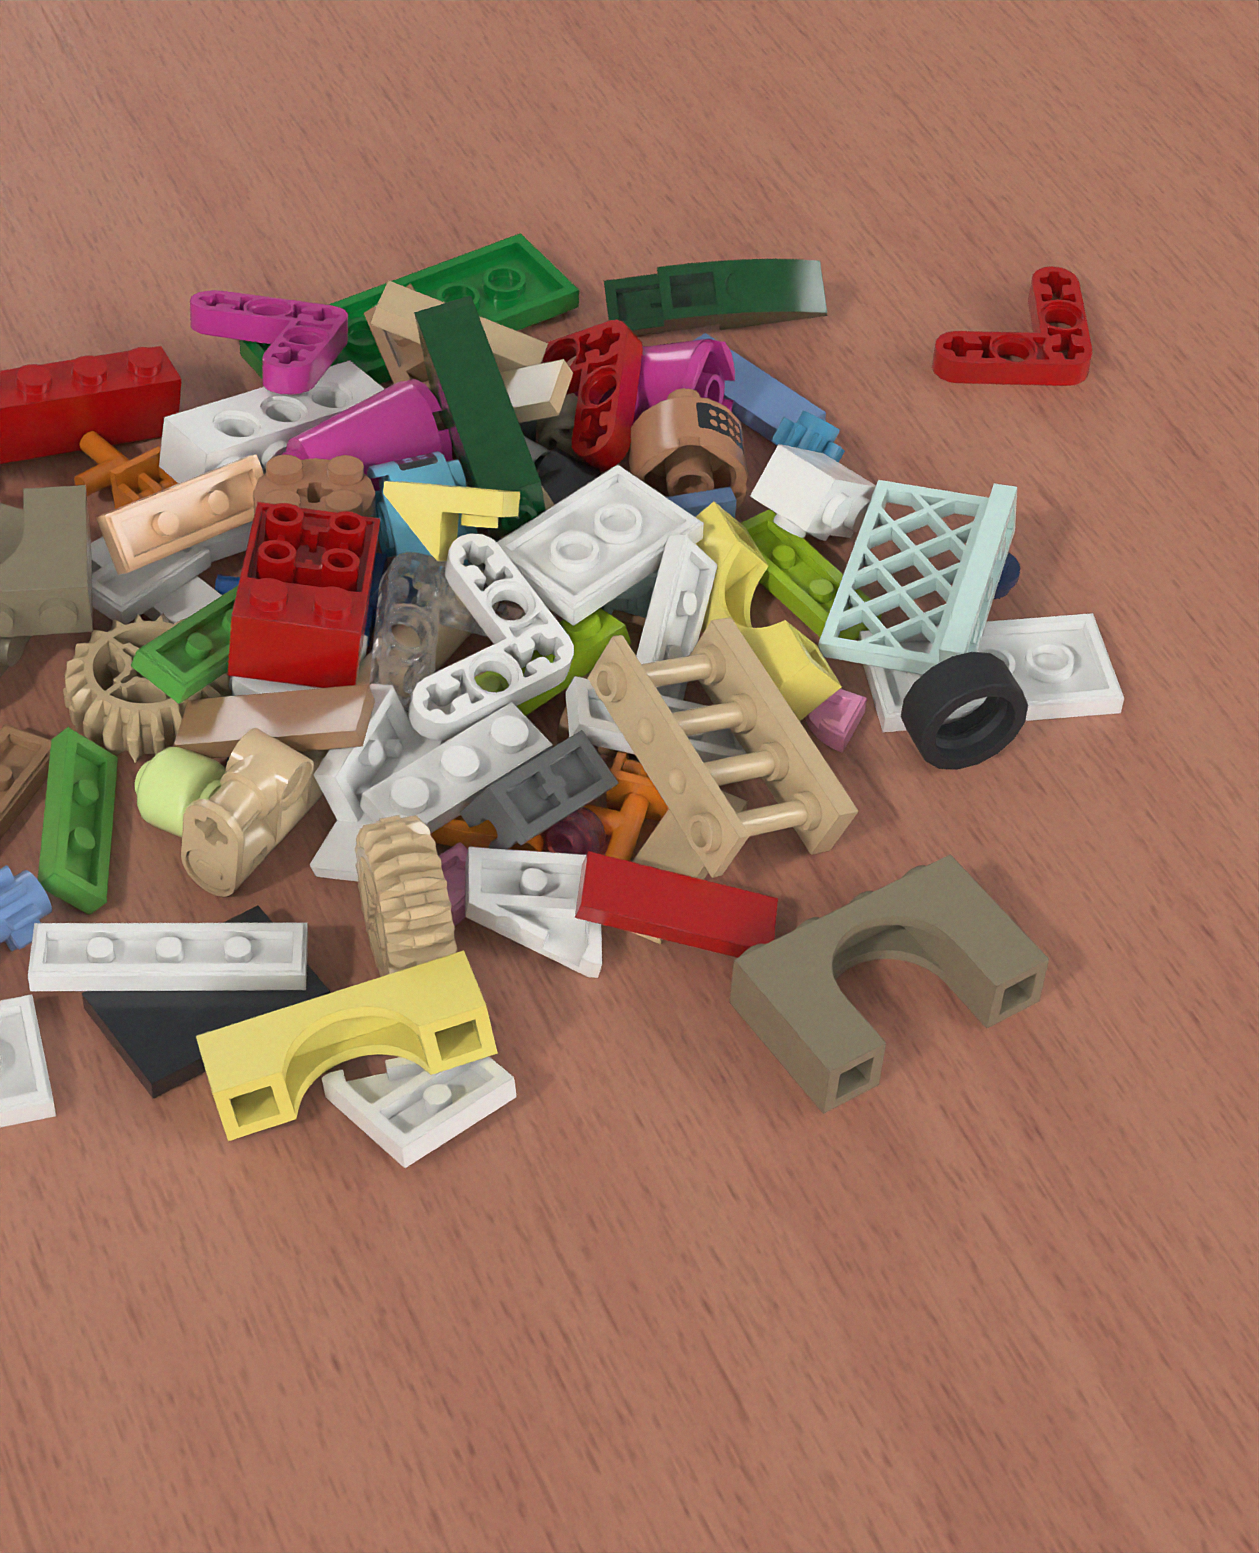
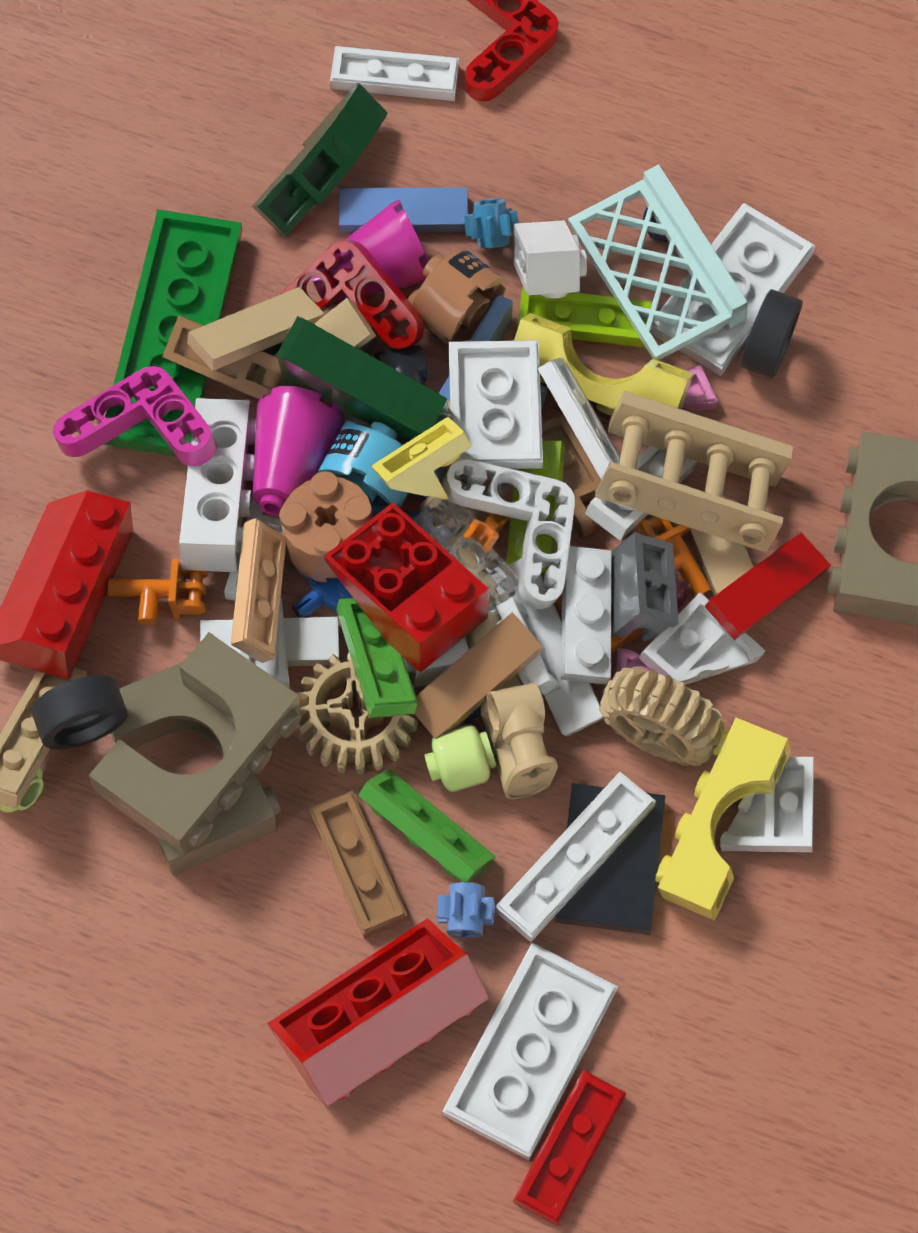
camera: 45 degrees left, 20 degrees up
none -> white tile [330,46,459,101]
none -> orange piece [464,513,510,553]

